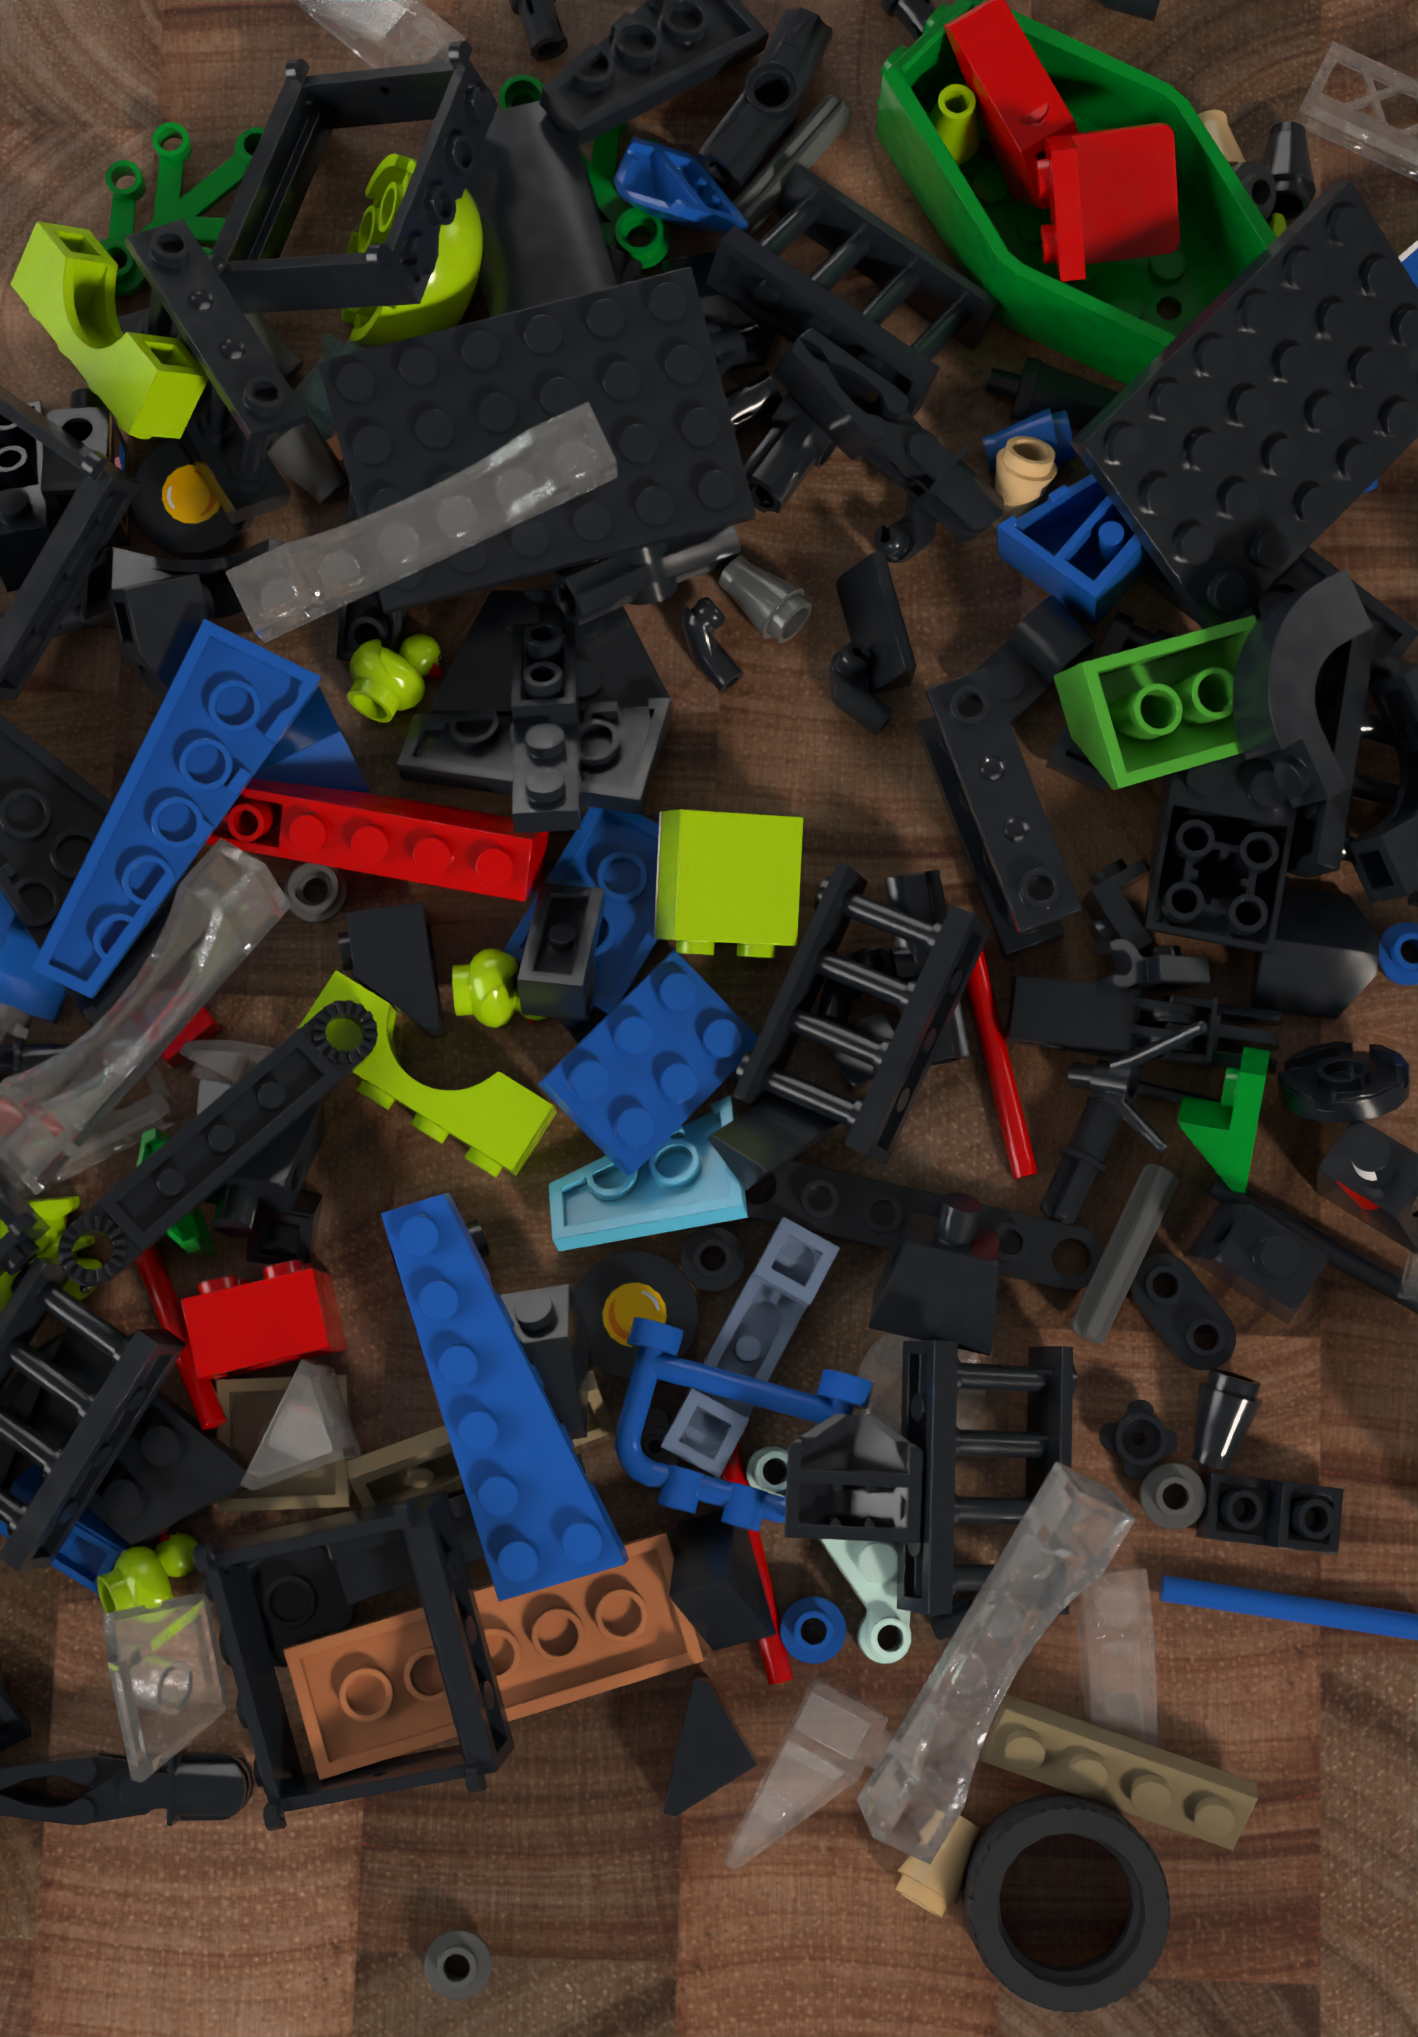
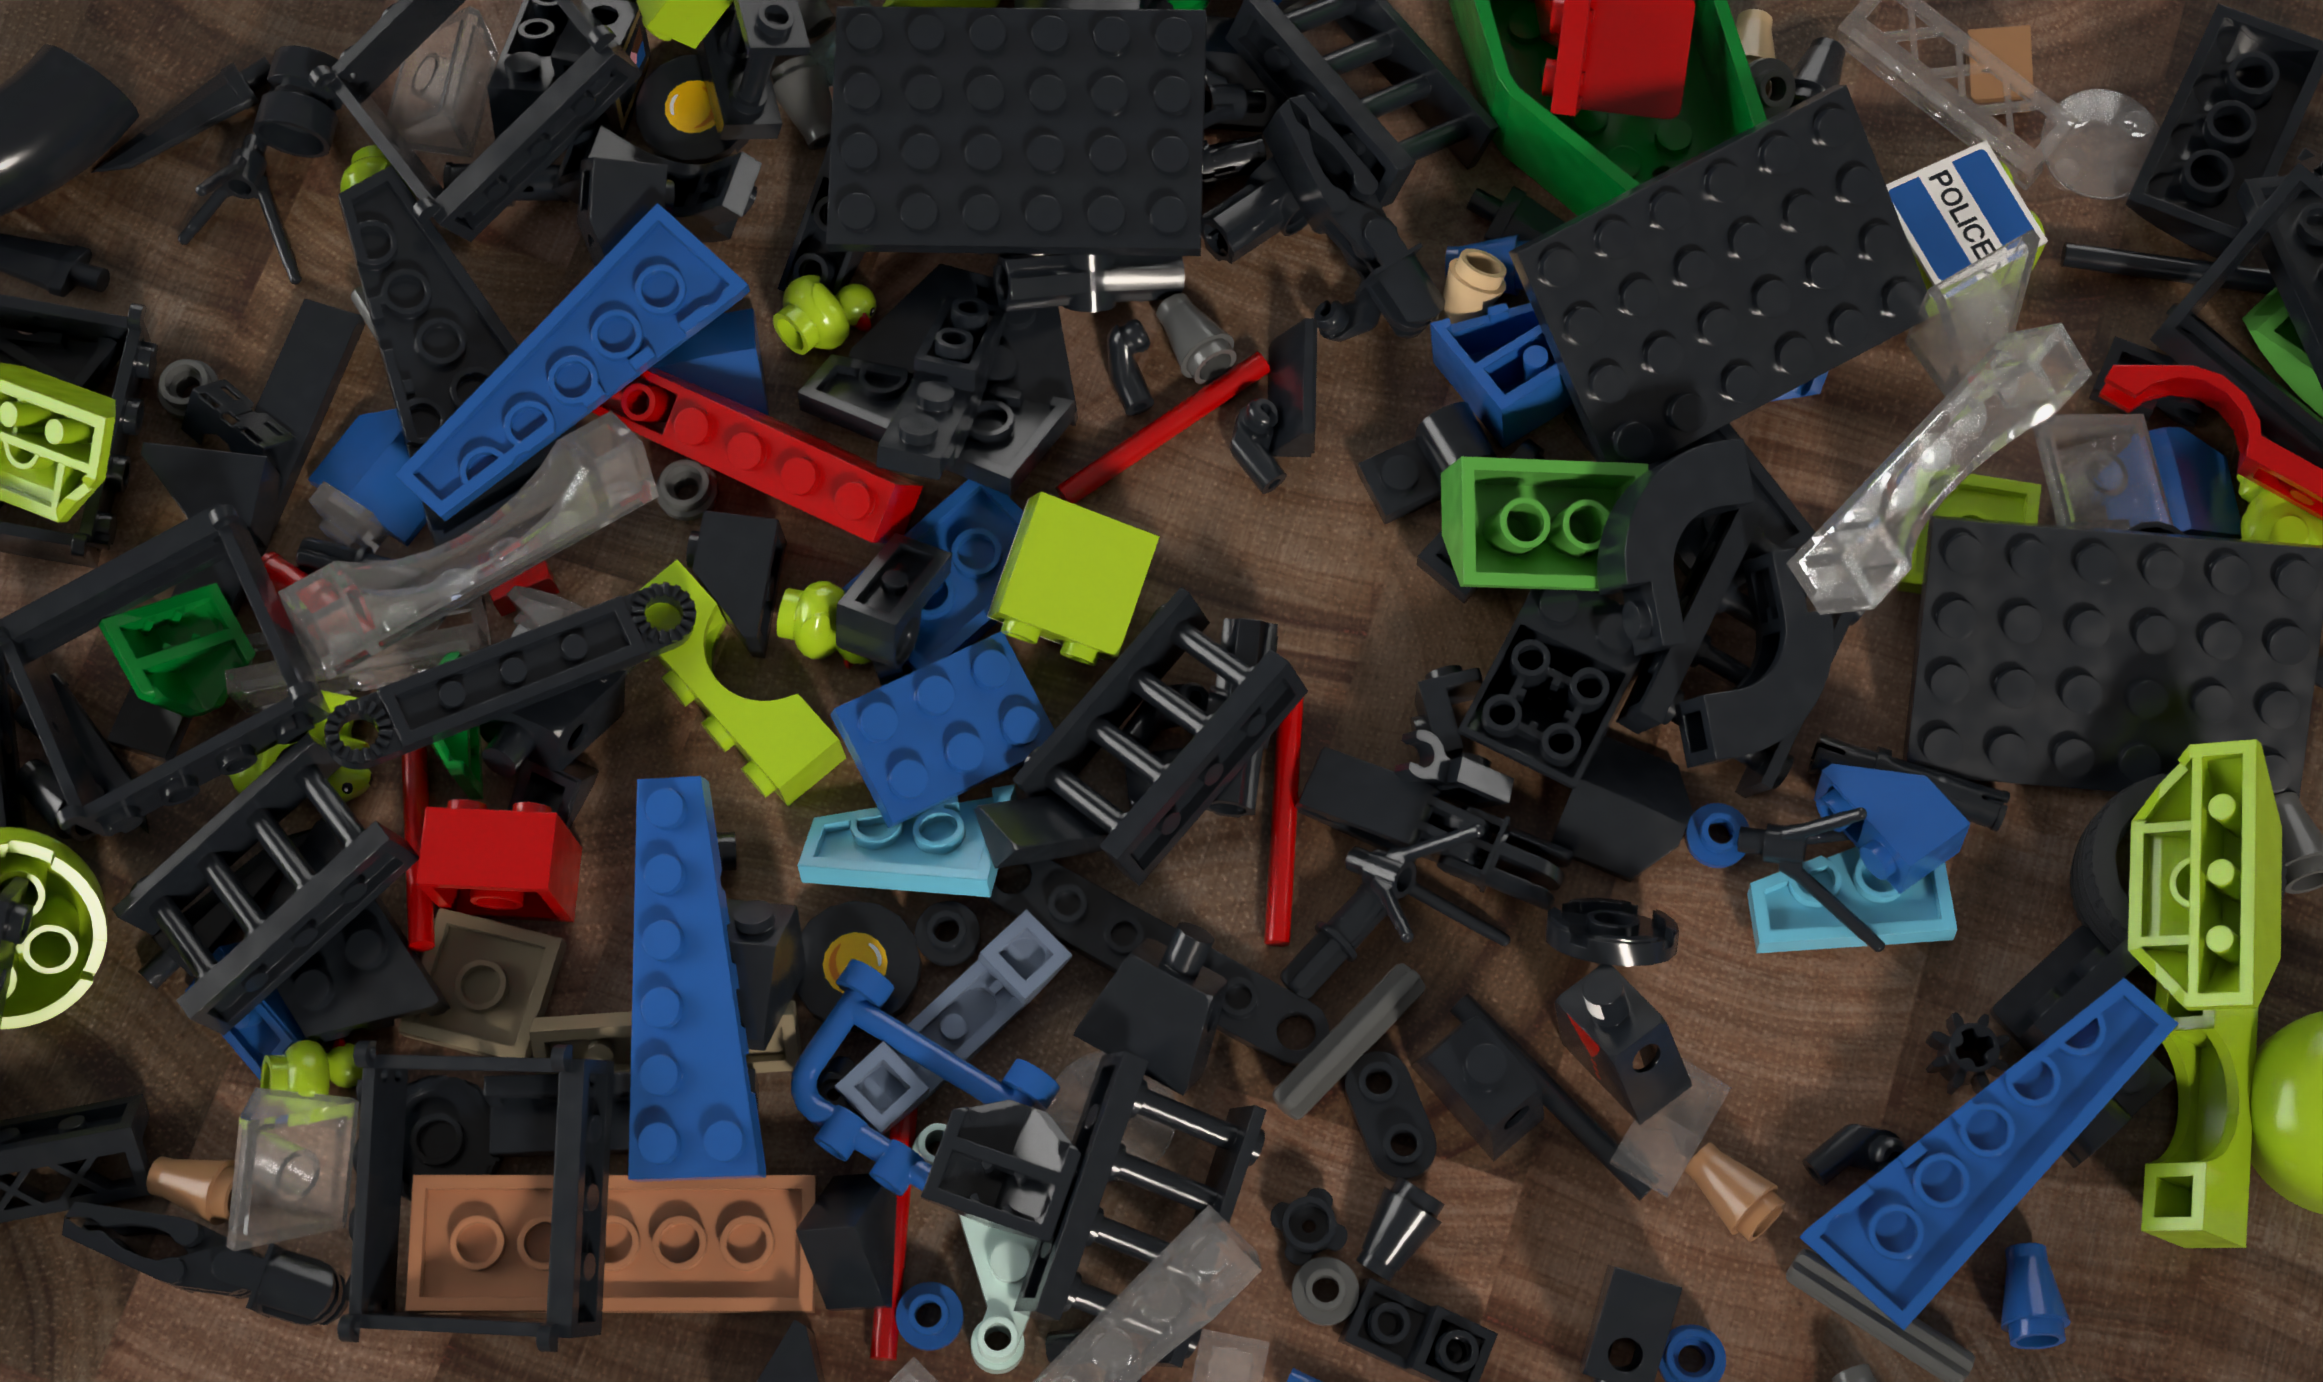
camera: 20 degrees right, 10 degrees down
clear arch [226,402,618,643] -> none
clear slope [240,1359,362,1491] -> none
black fence [915,667,1082,959] -> none
green slope [1177,1047,1270,1194] -> none
none -> medium nougat cone [147,1156,254,1225]
none -> red bar [1056,351,1271,504]

